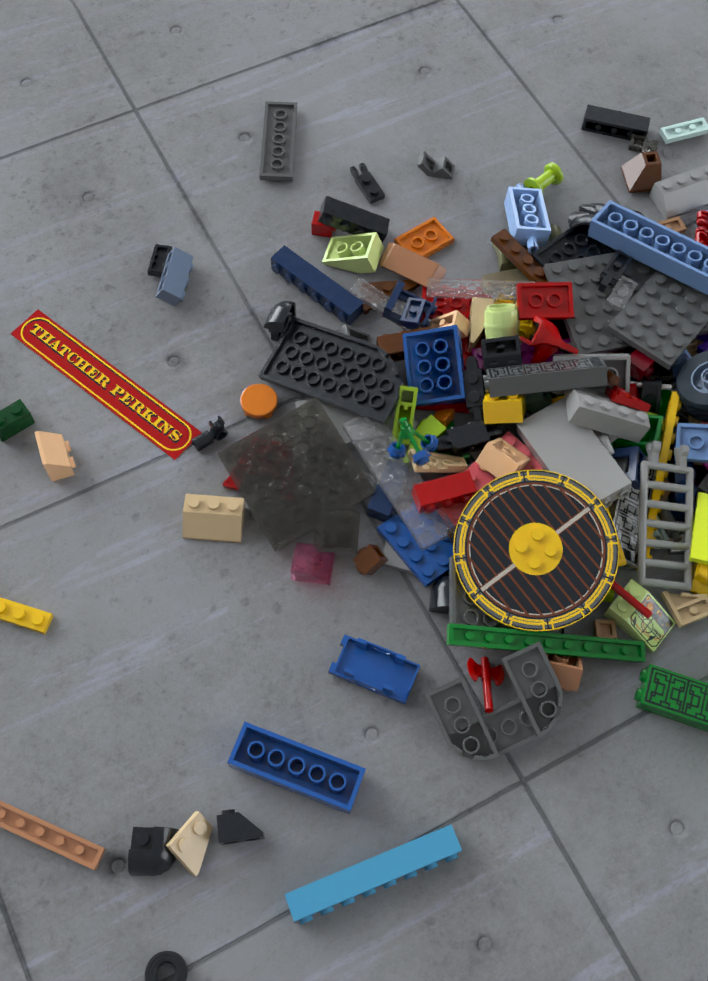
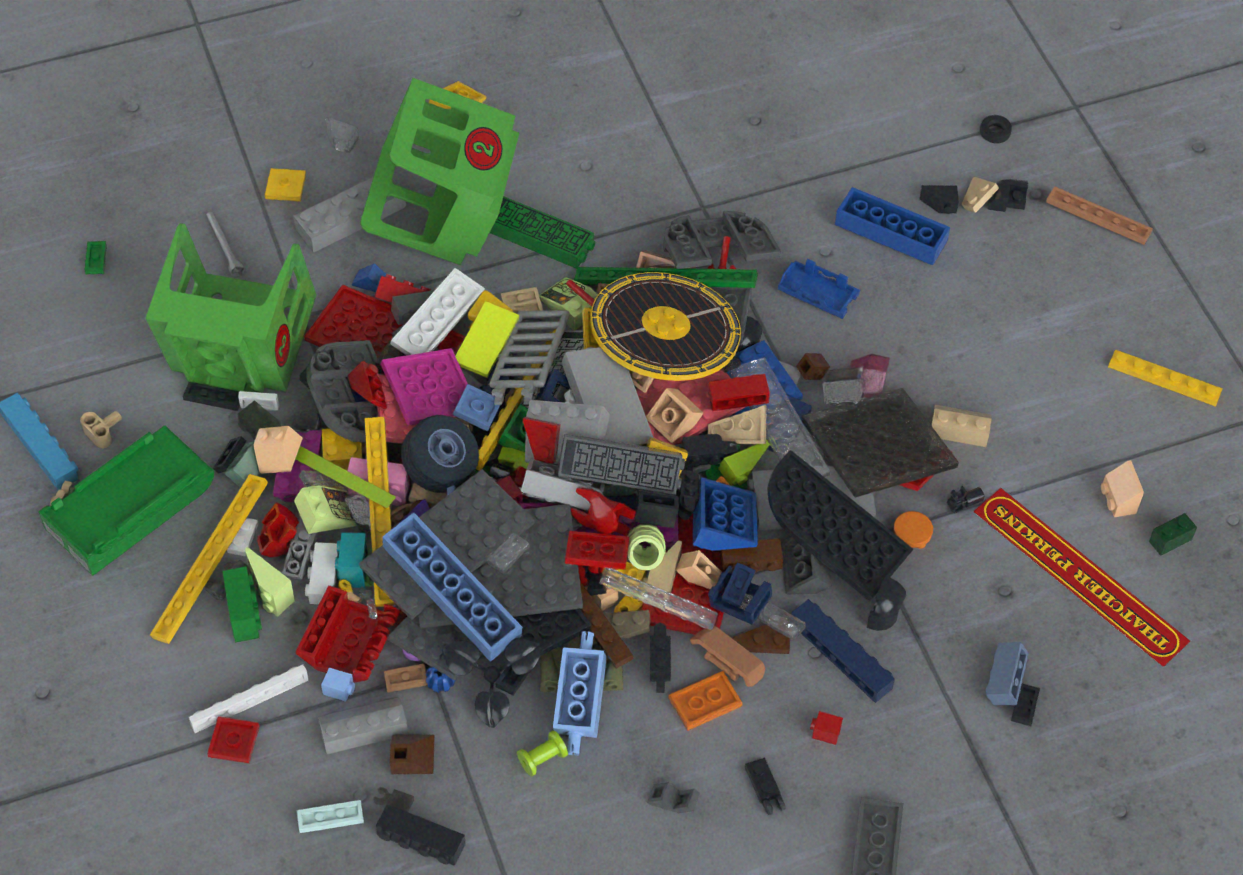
camera: 170 degrees left, 10 degrees down
dark azure brick [284,825,462,925] -> none
black brick [318,196,390,242] -> none
yellowish green slope [322,232,384,274] -> none
plant [387,417,439,466] -> none
lime slope [391,385,418,445] -> none
black hinge [597,249,633,293] -> none
reddish brown plate [607,370,621,387] -> none
none -> black hinge [650,623,671,693]

